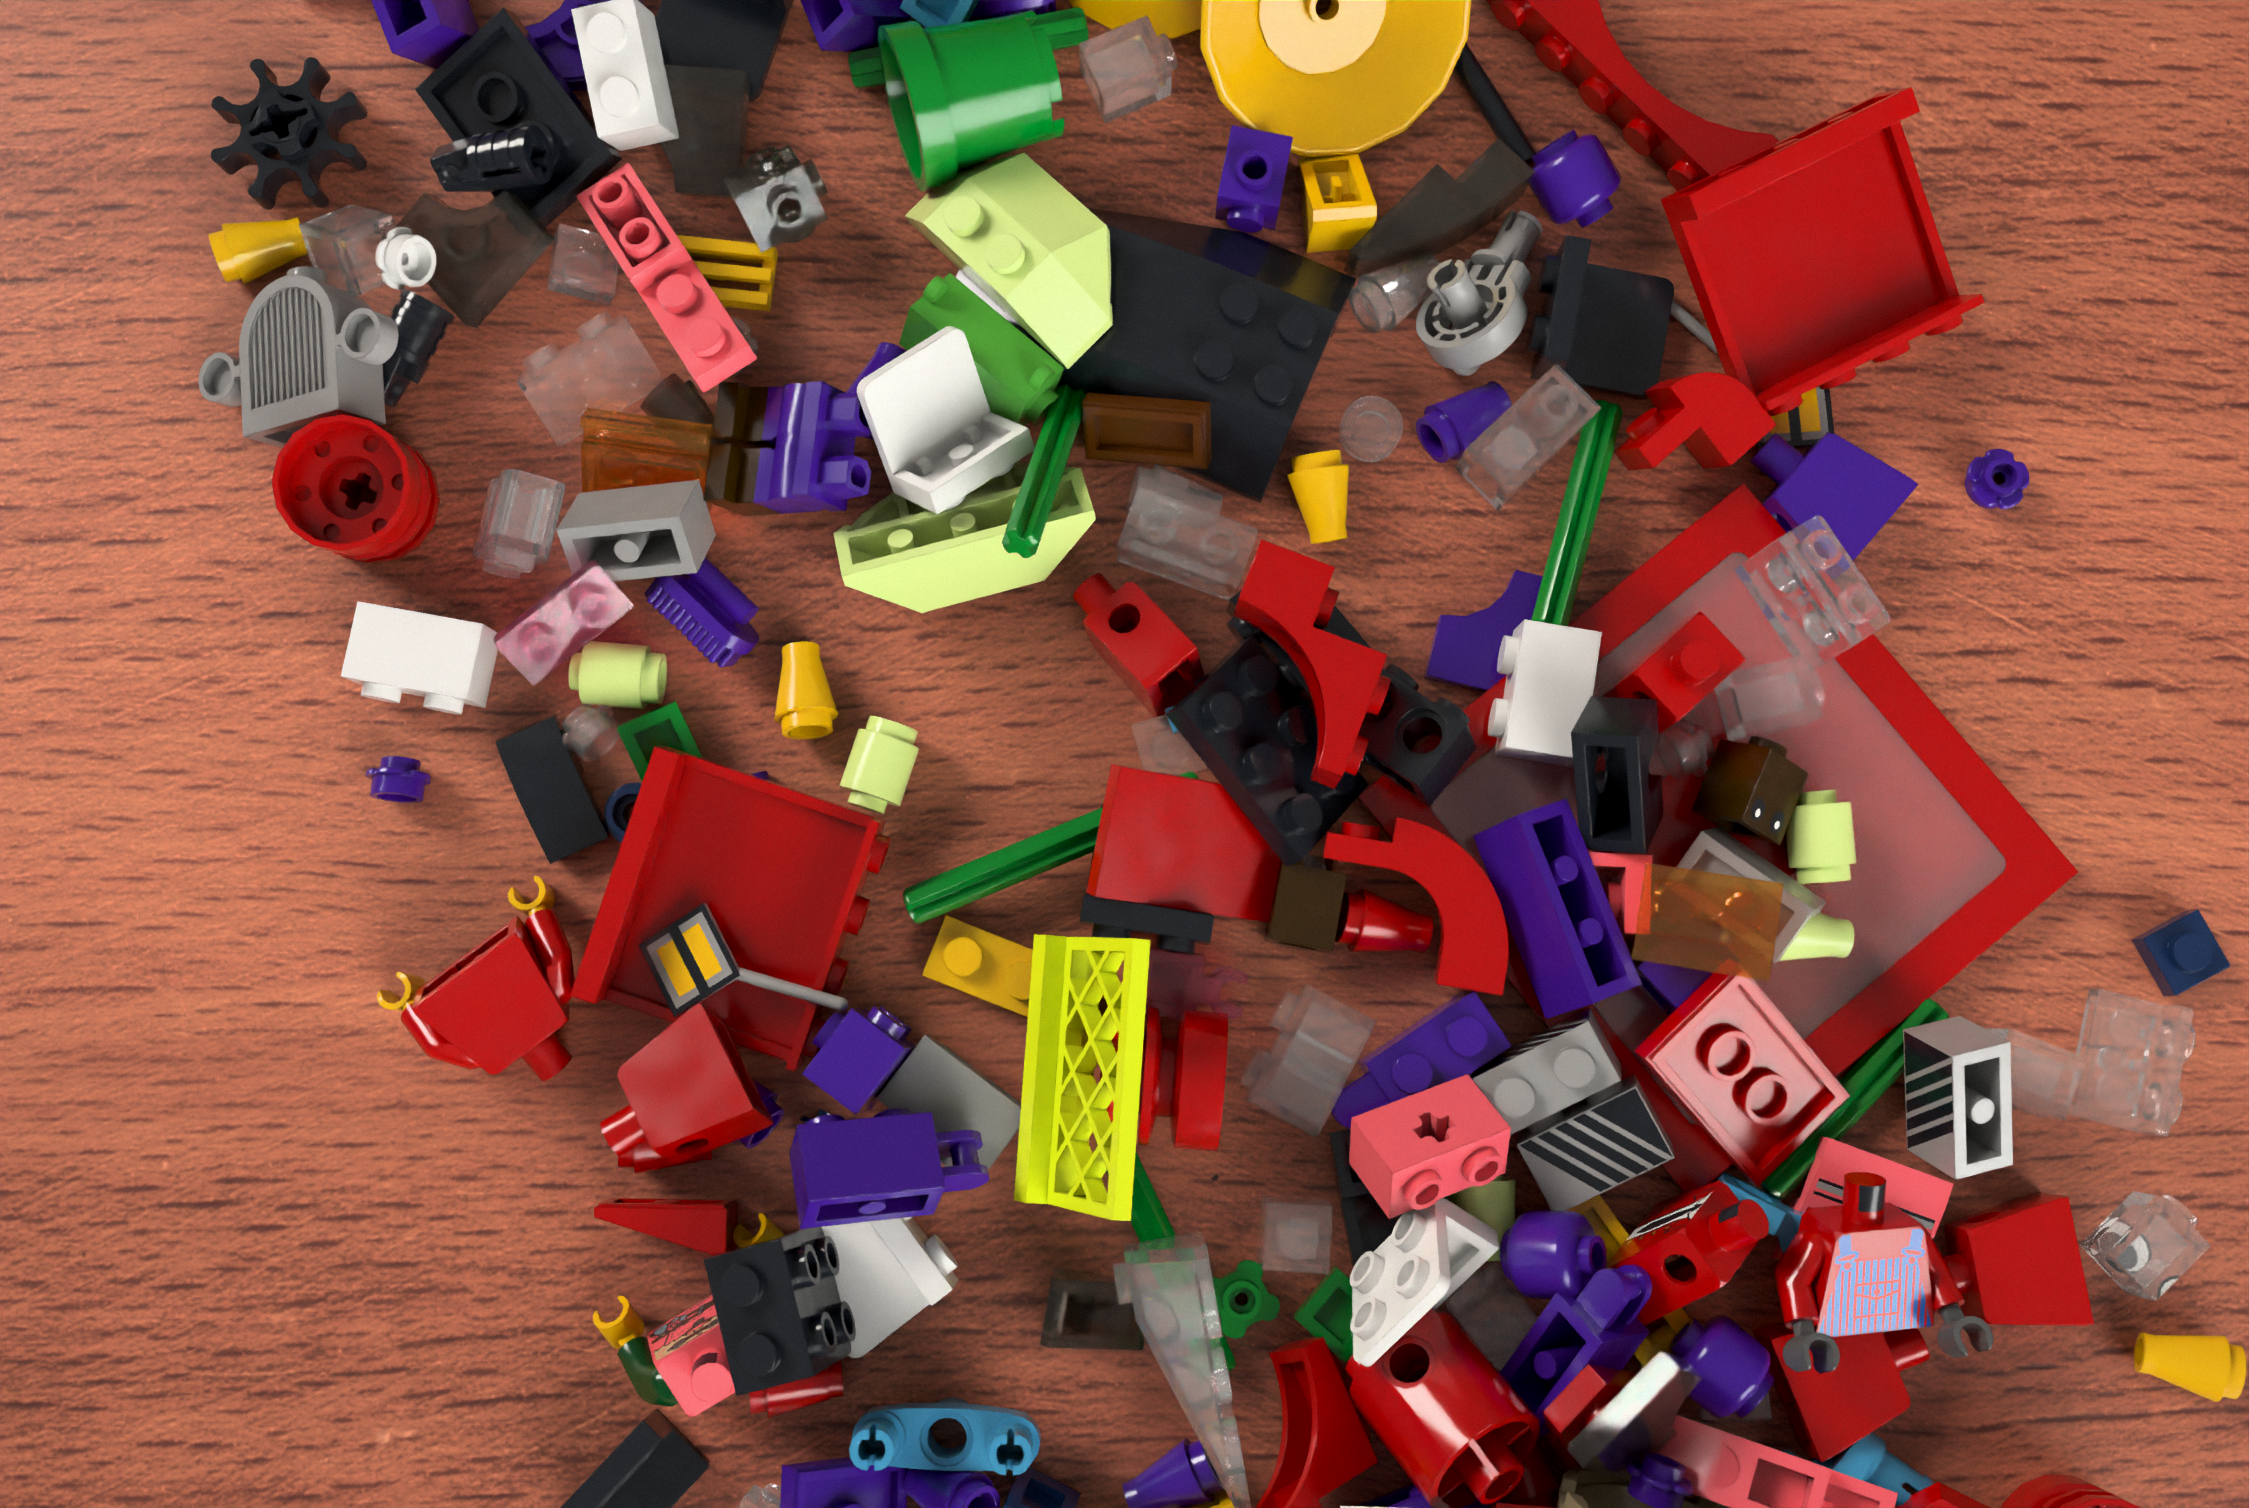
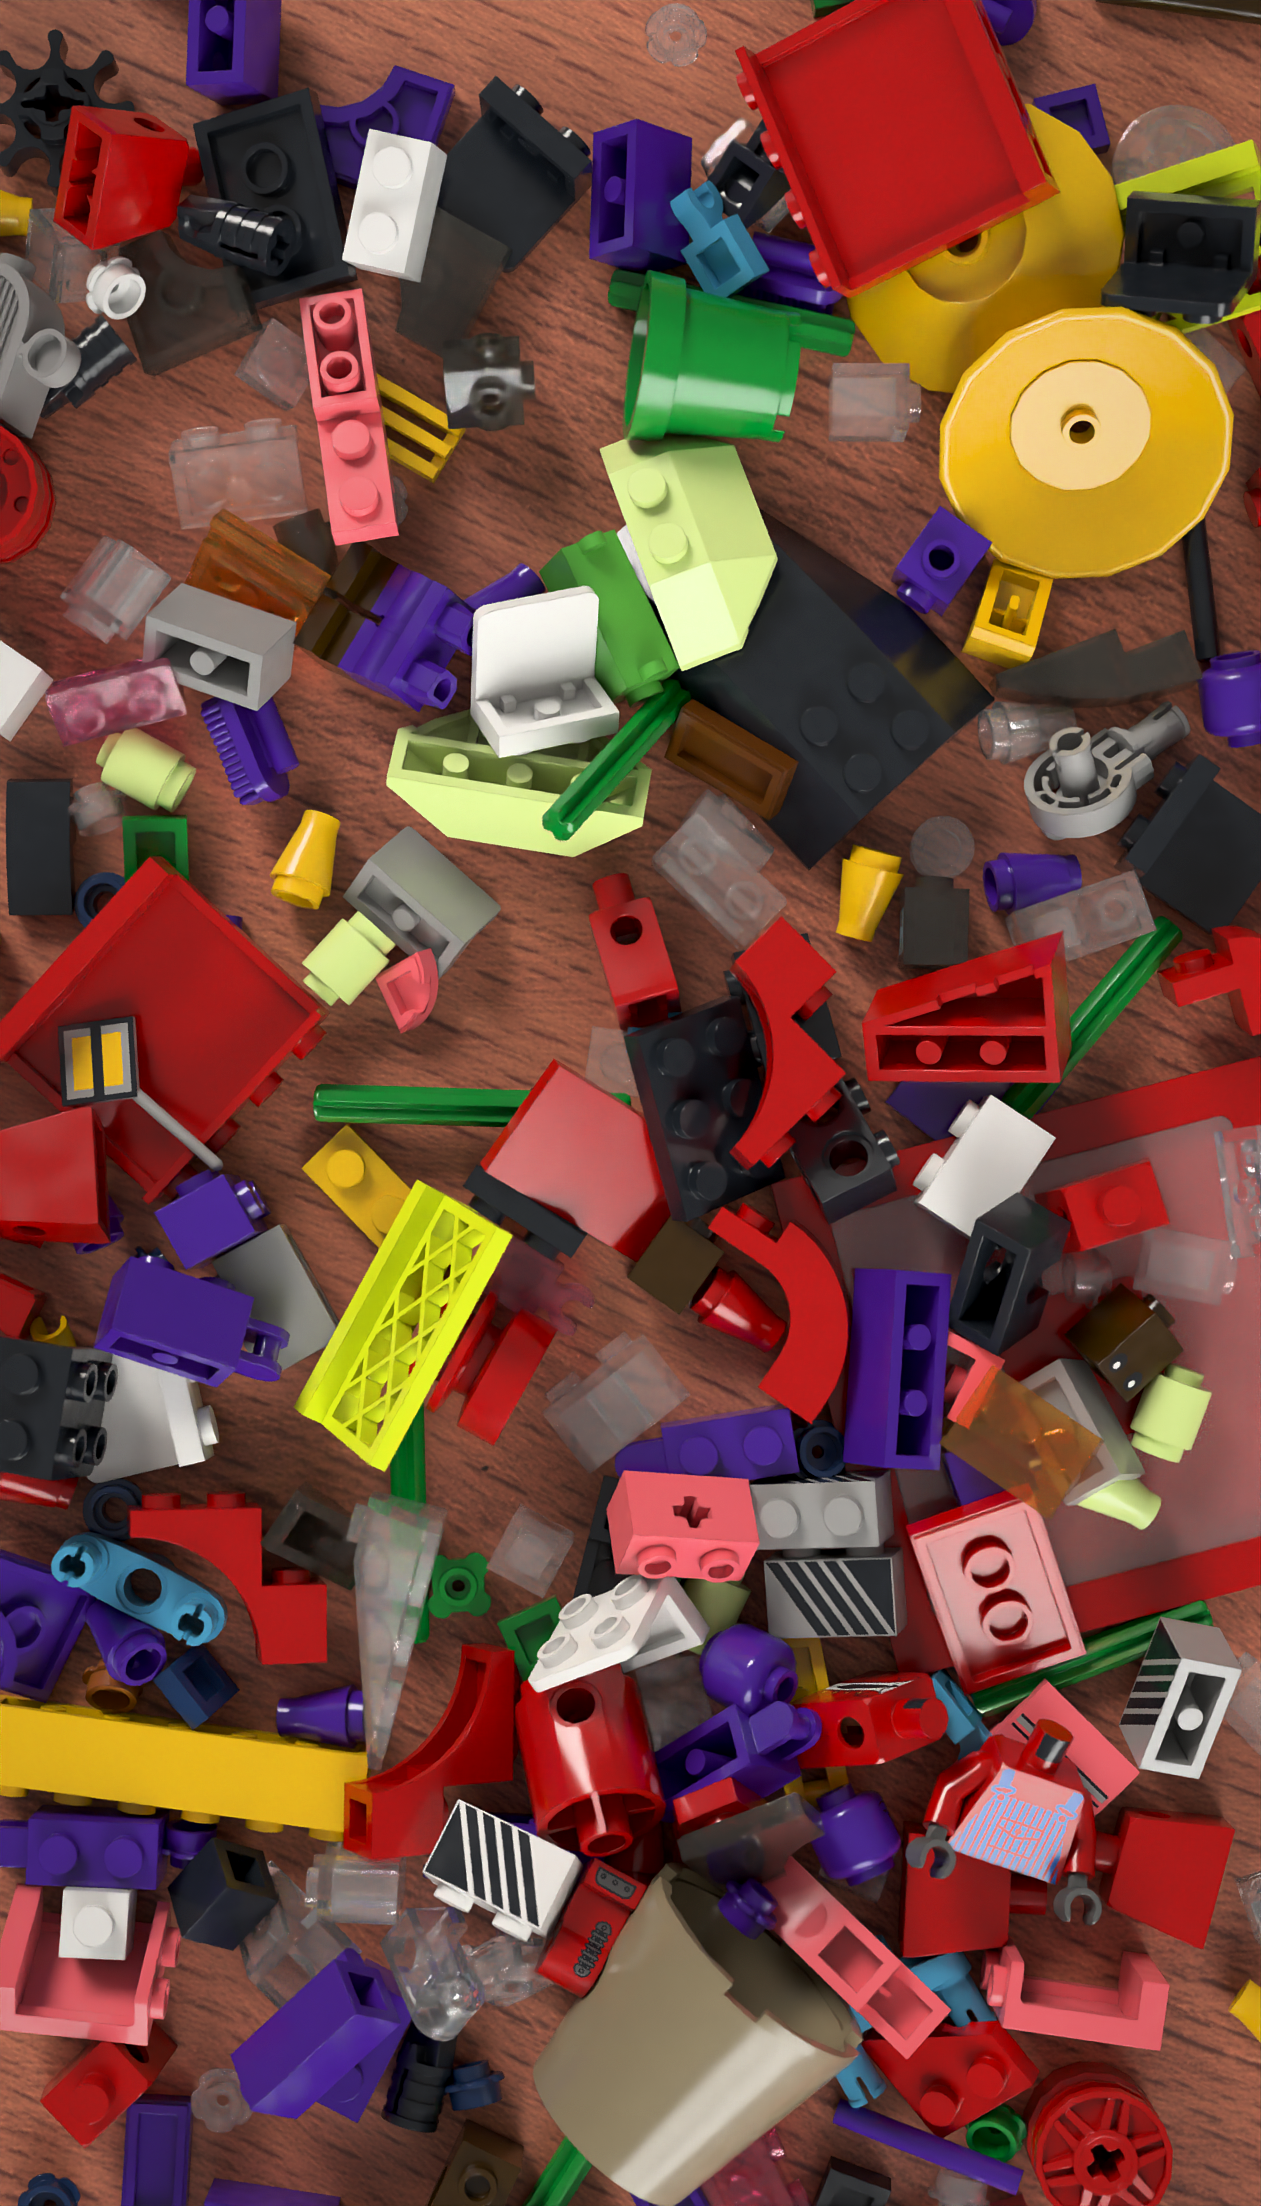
camera: 20 degrees right, 5 degrees up
none -> red torso [53,105,204,250]
none -> dark blue plate [83,1478,144,1542]
none -> red arch [127,1491,327,1665]
none -> light grey panel [343,826,501,980]
none -> coral tile [375,948,438,1034]
none -> dark blue plate [793,1420,846,1478]
none -> red wedge [862,931,1072,1083]
none -> clear smoke brick [898,876,970,970]
none -> coral panel [980,1935,1169,2051]

